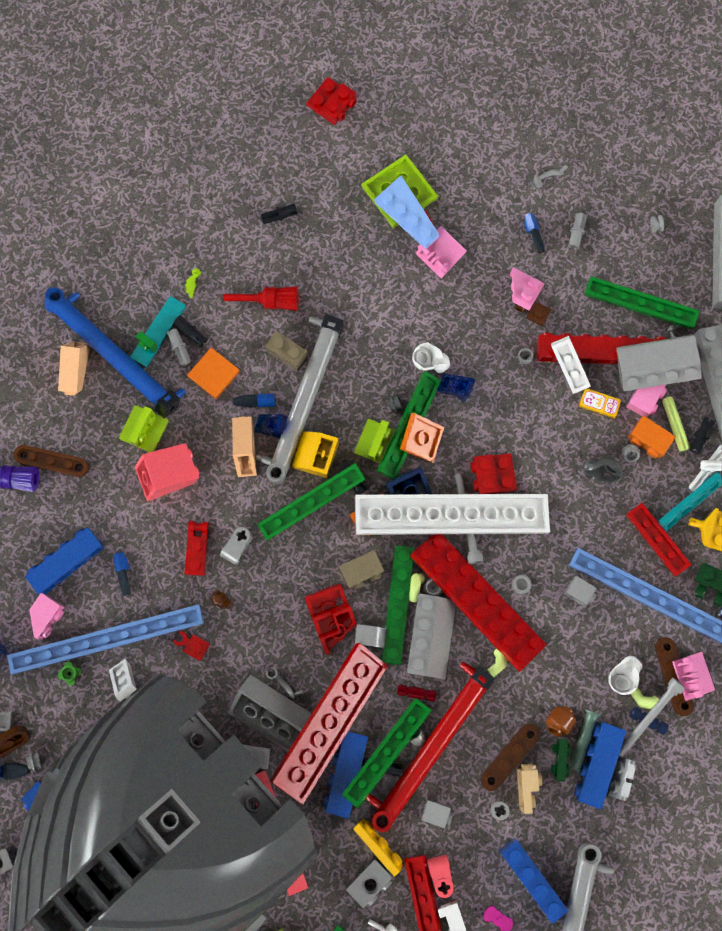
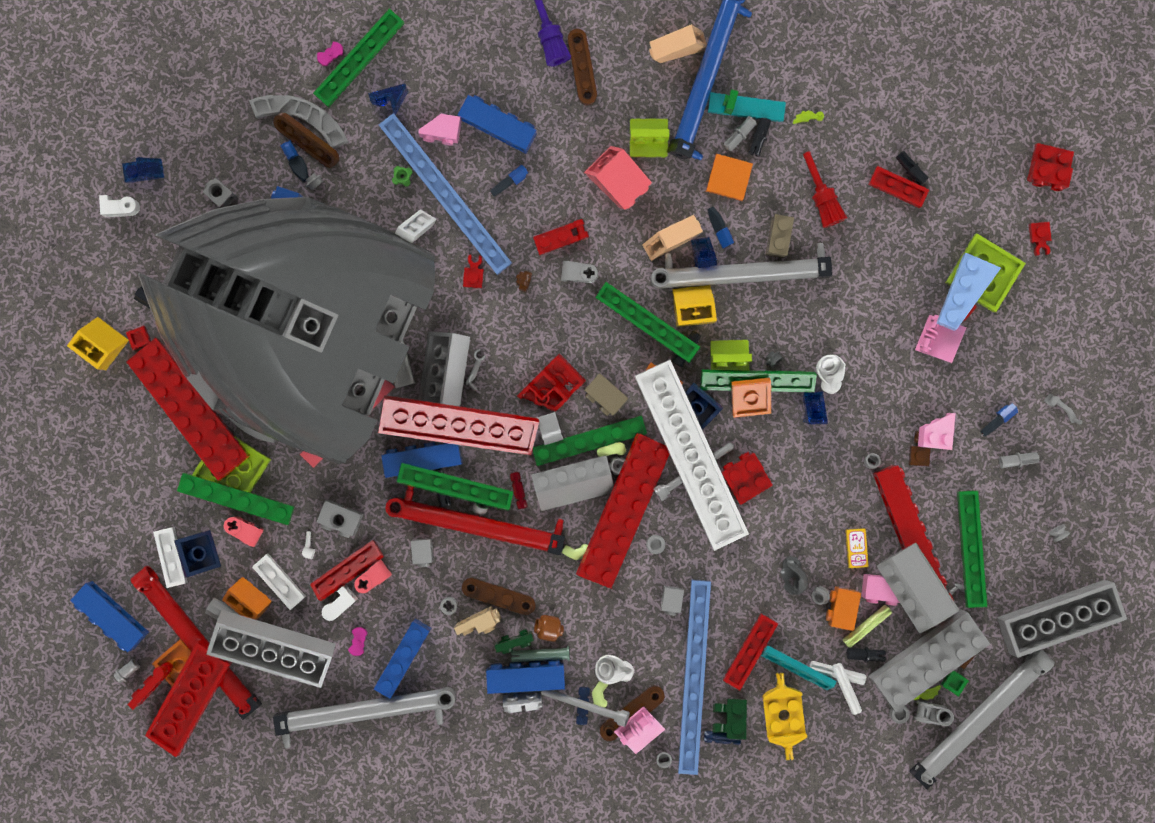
camera: 55 degrees right, 10 degrees up
yellow plate [353,818,404,877] -> none
white plate [551,336,591,394] -> none
none -> red plate [868,166,929,208]
none -> red plate [1029,222,1052,256]

